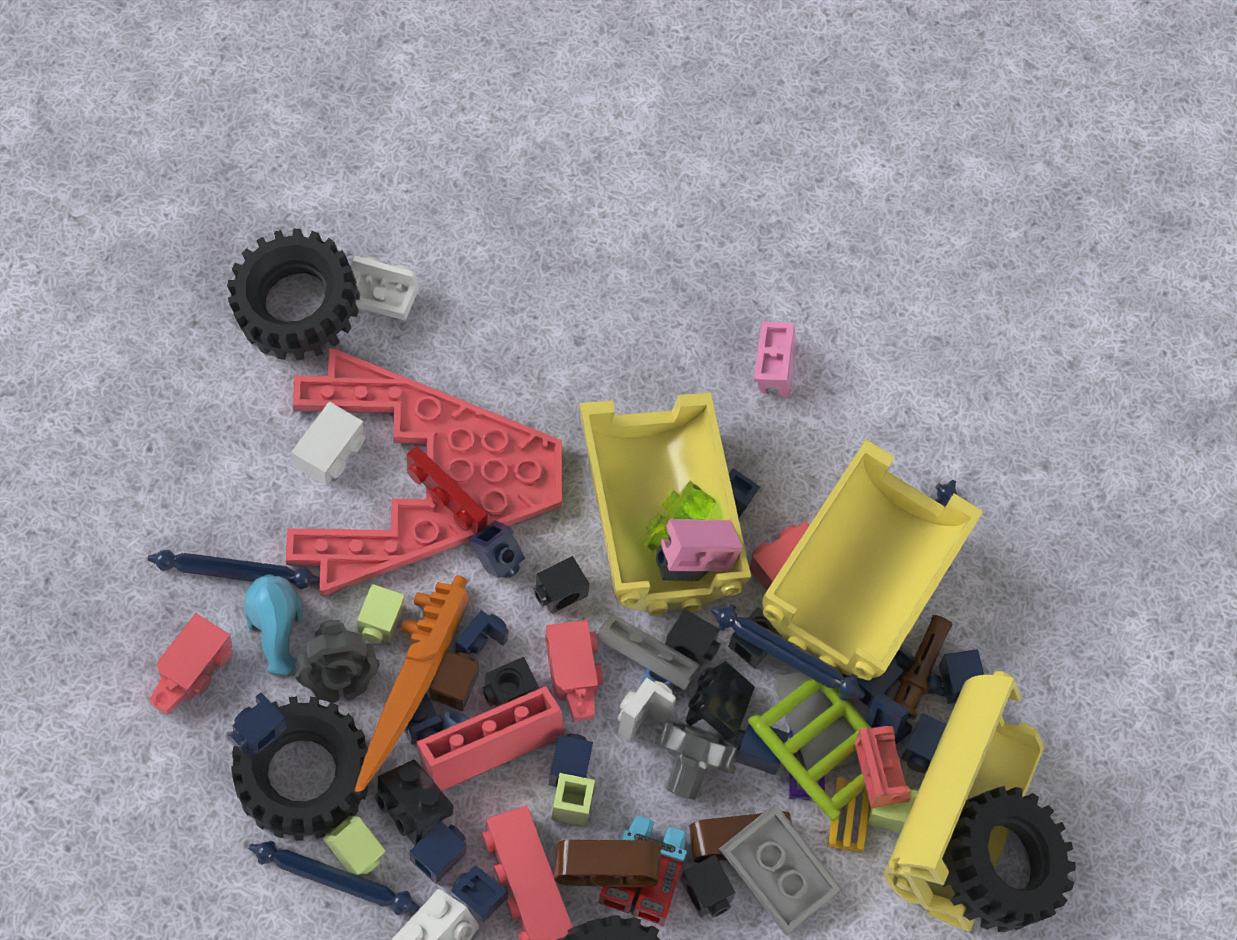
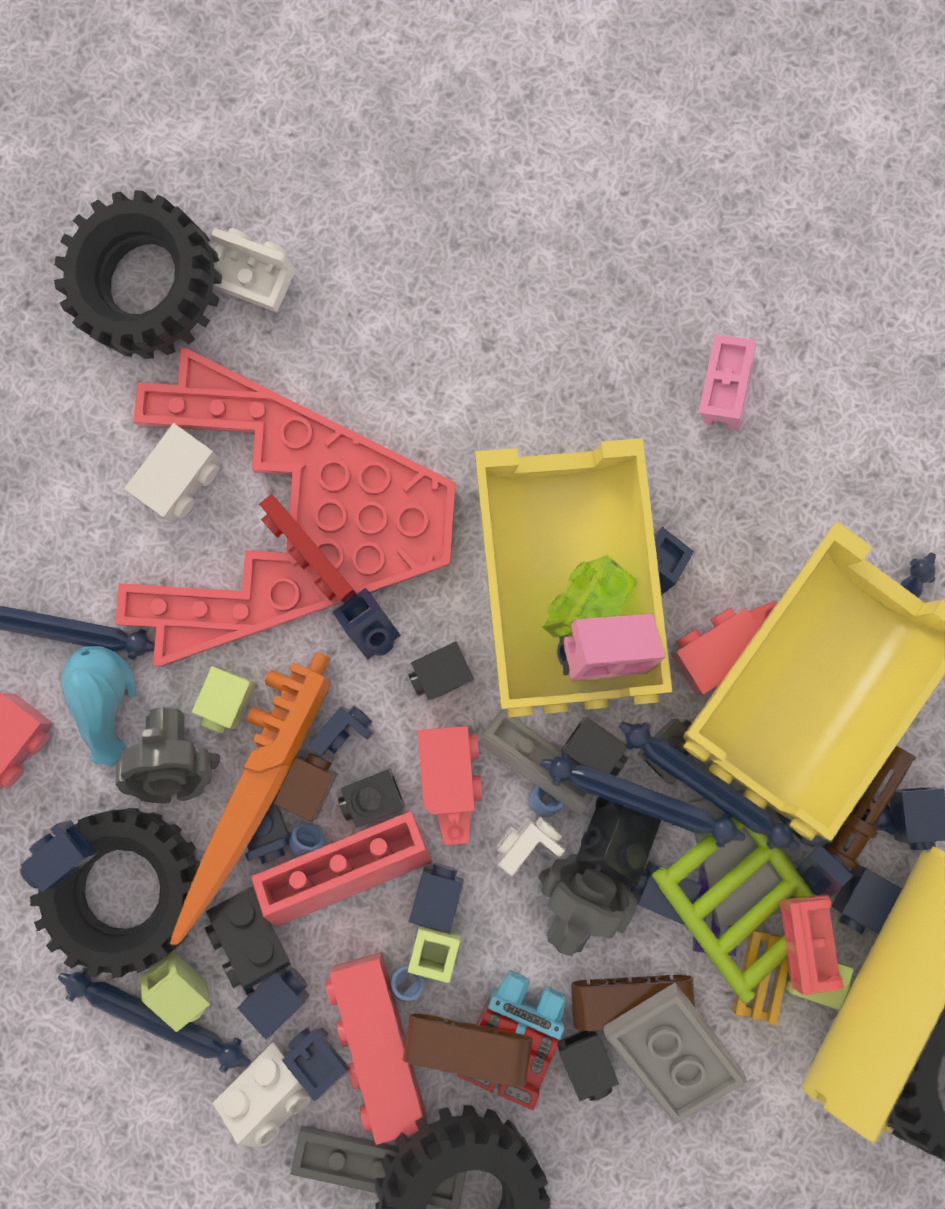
camera: 15 degrees right, 20 degrees up
none -> medium blue hinge [390,966,425,1001]
none -> dark blue wheel [540,753,746,848]

